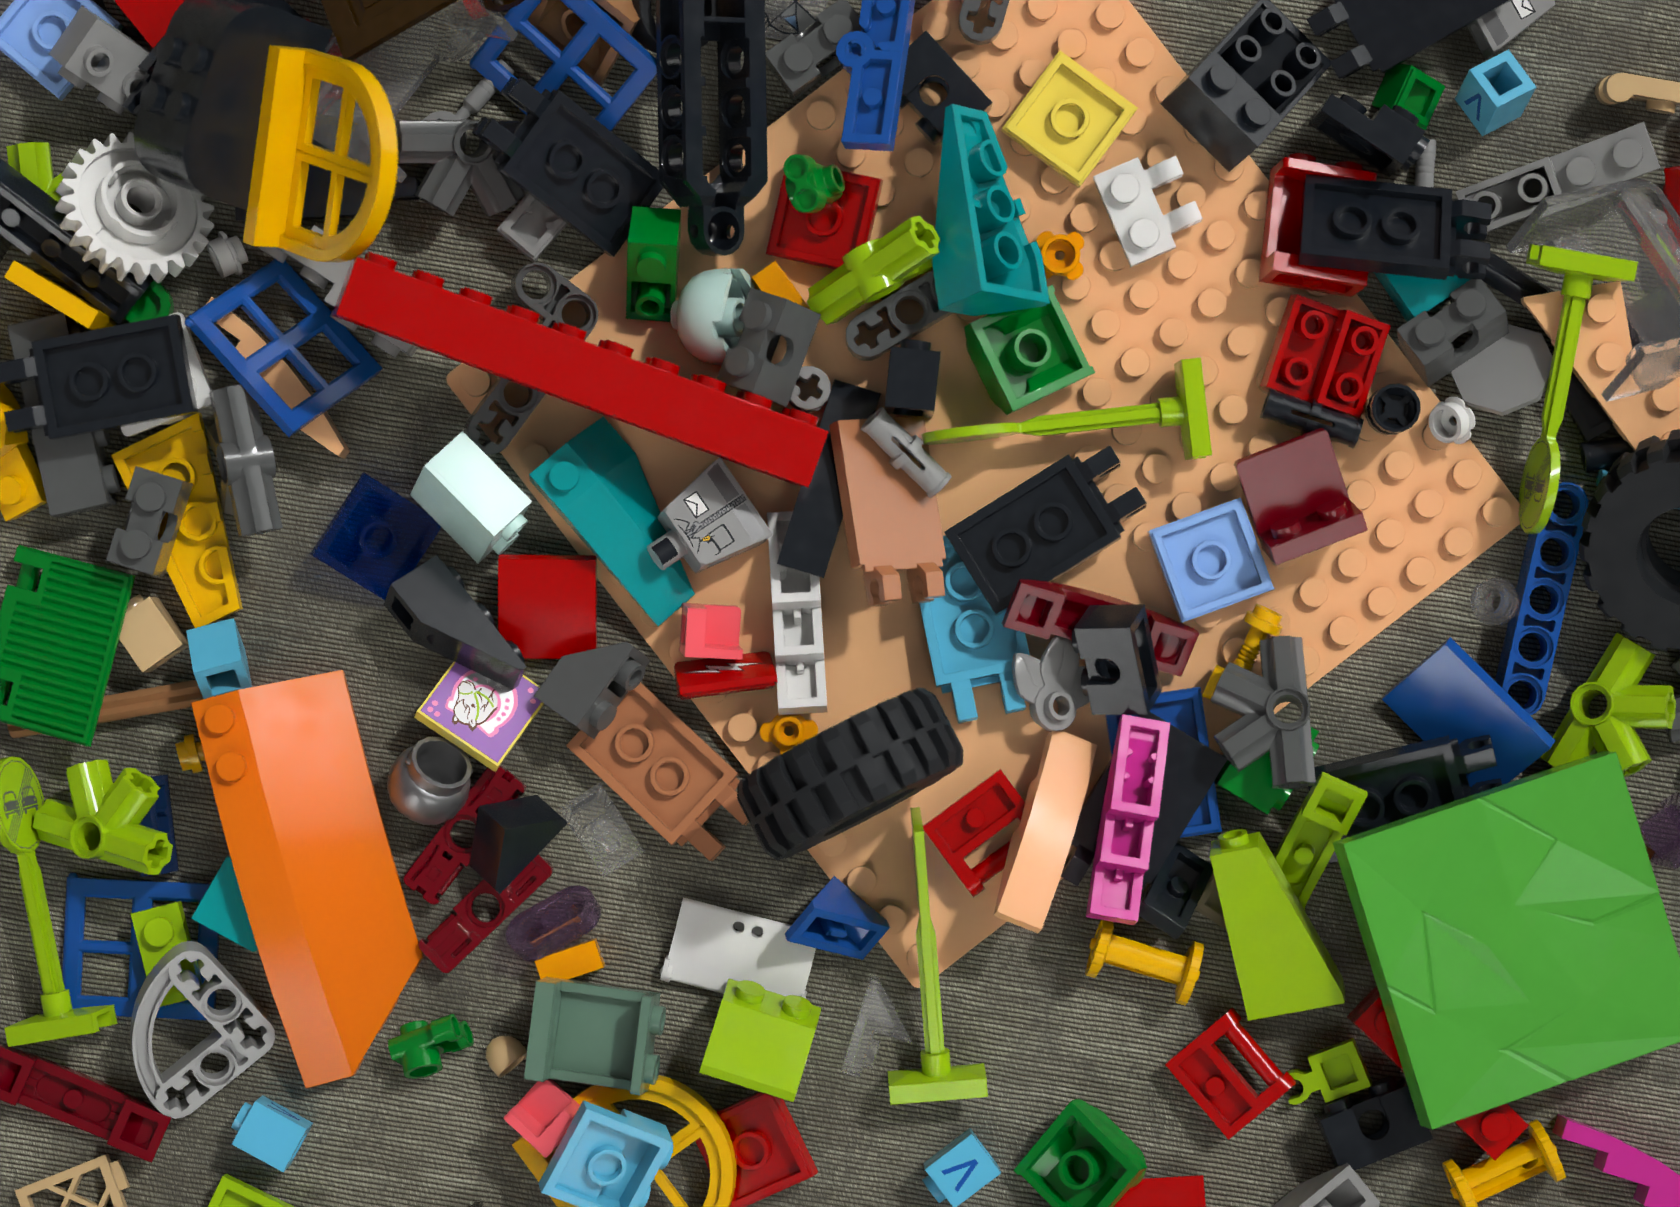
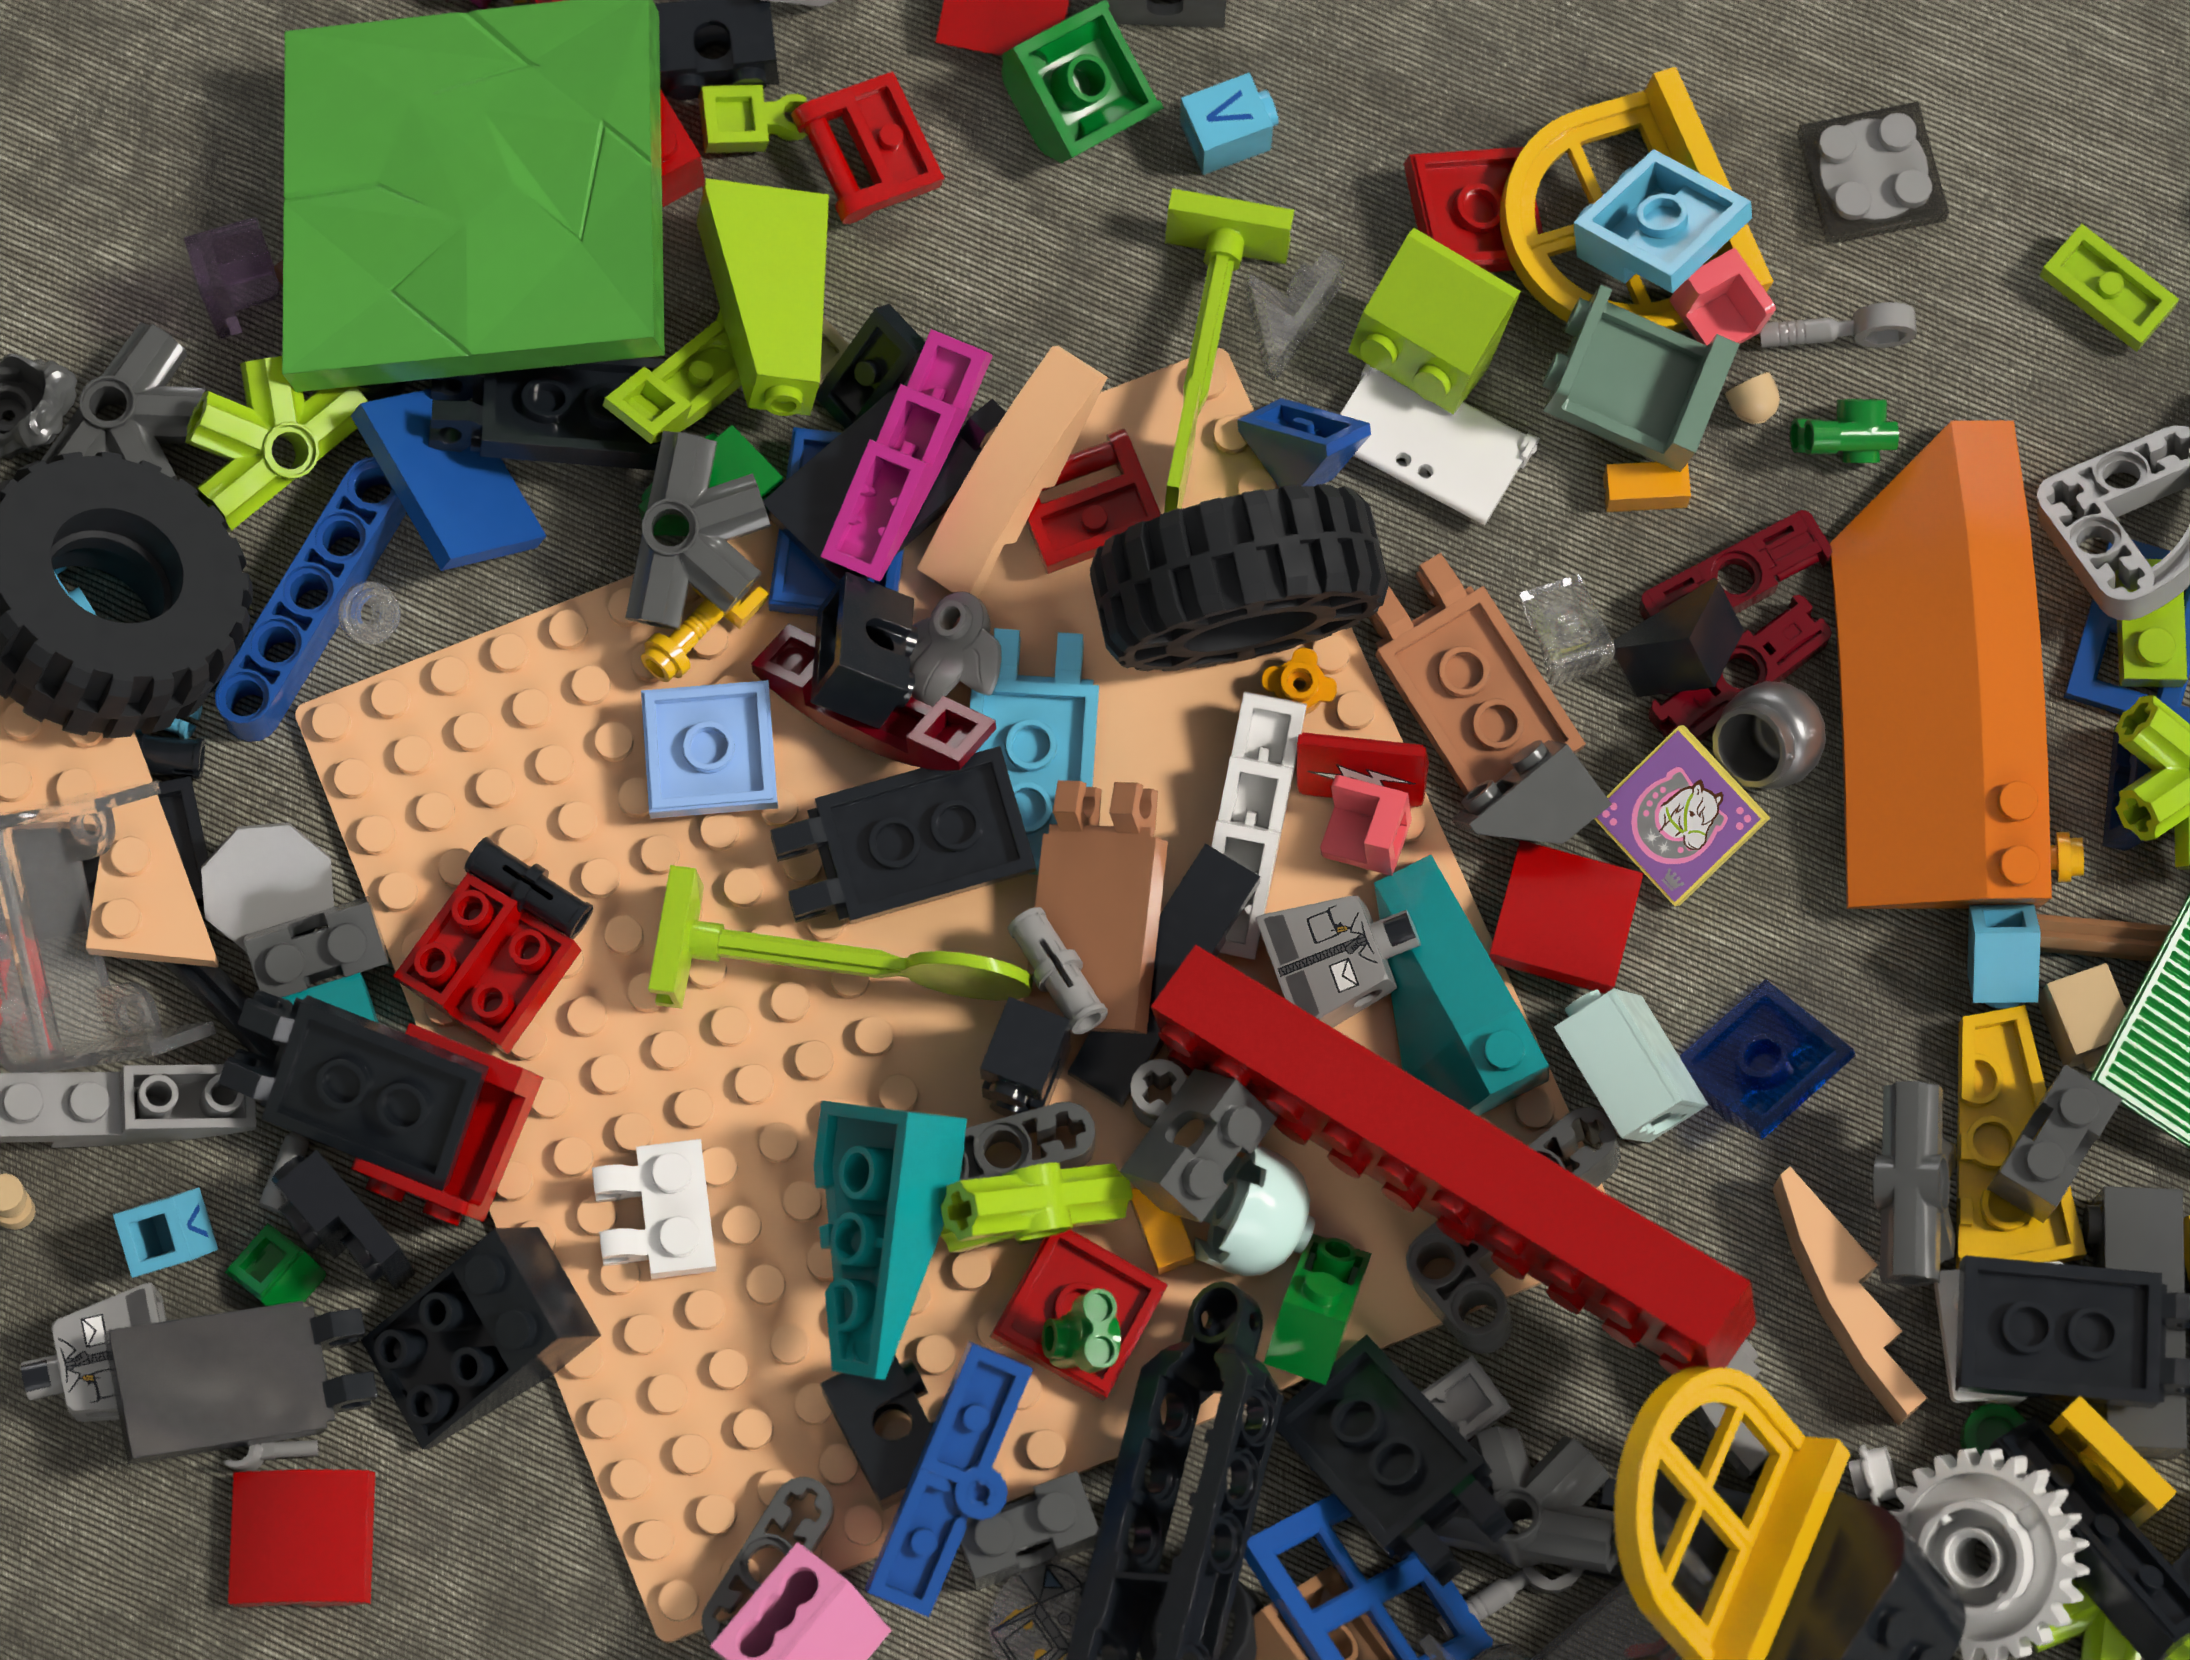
camera: 165 degrees left, 15 degrees down
blue window [185,259,383,438] -> none
teal slope [191,854,258,952] -> none
medium azure brick [231,1095,313,1172] -> none
black slope [384,555,527,690] -> none
clear purple plate [506,885,601,961] -> none
green slope [964,285,1095,415] -> none
light yellow tile [1001,50,1138,188] -> none
light orange plate [1036,231,1084,280] -> none
yellow hose [1085,920,1204,1006] -> none
dark red bracket [1234,428,1368,565] -> none
black wheel [1365,384,1421,435] -> none
white plate [1429,397,1476,444] -> none
lime piece [1519,244,1638,534] -> none
none -> light grey piece [1760,302,1917,348]

